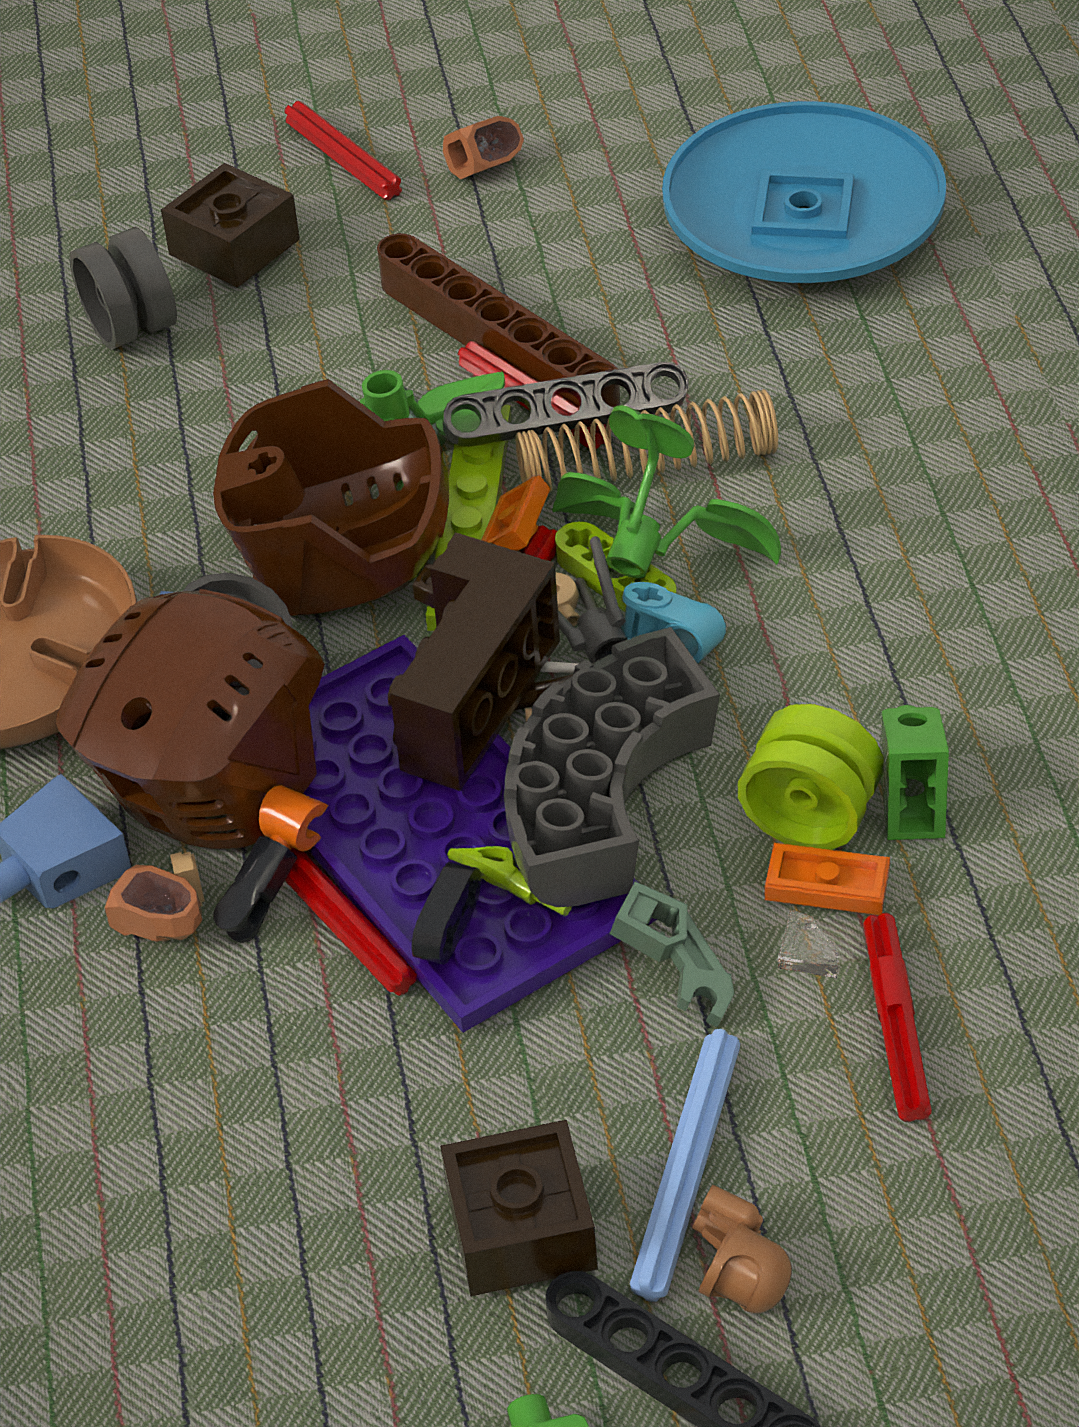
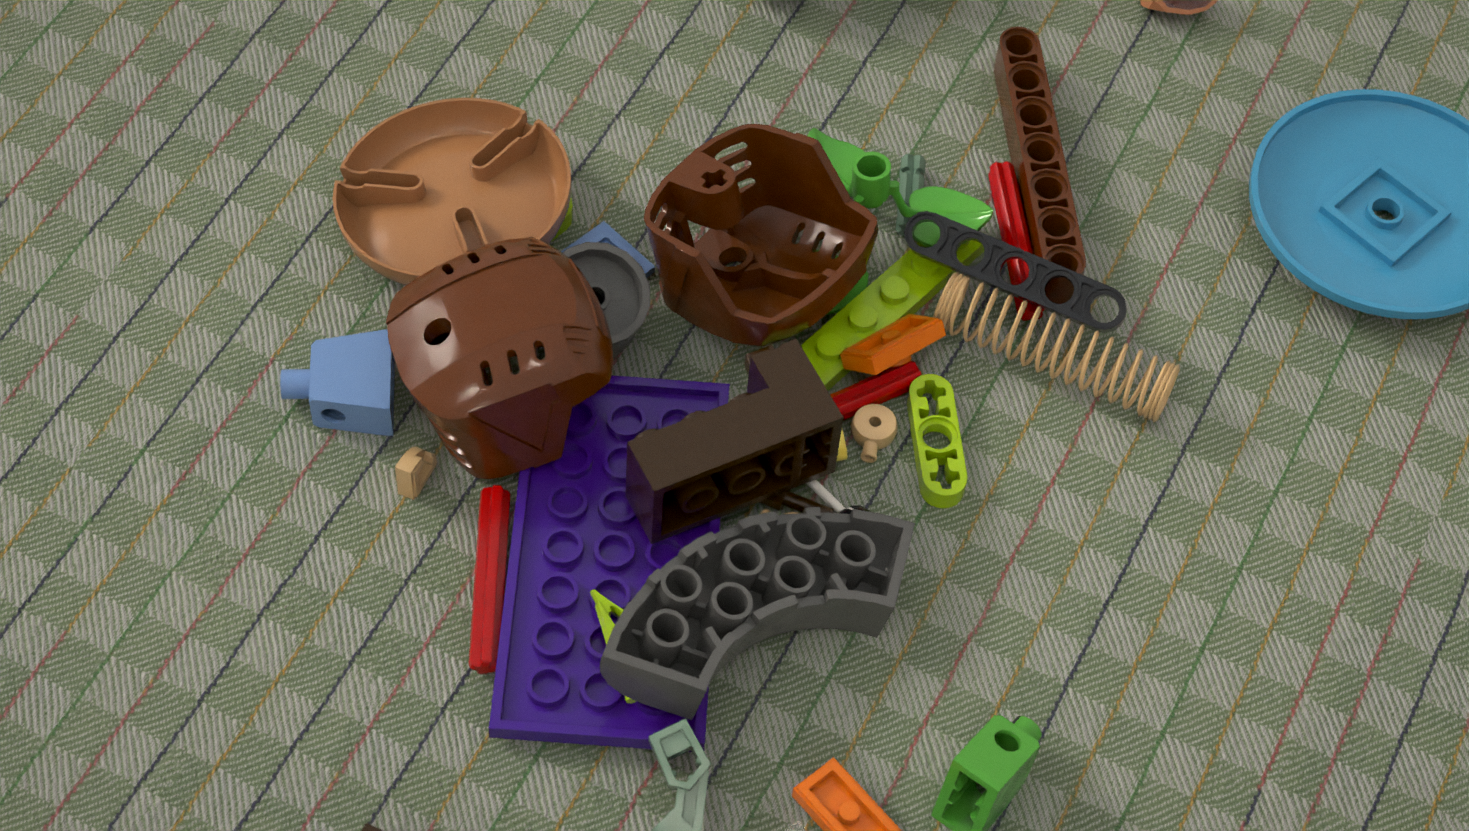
camera: 30 degrees right, 10 degrees up
nougat rock [105,865,203,942] -> none
black piece [213,785,329,943] -> none
black beam [412,861,481,965] -> none
bright green plant [552,405,781,578] -> none
dark grey plant [558,536,628,663] -> none
medium azure piece [622,582,726,663] -> none
lime wheel [738,704,884,850] -> none

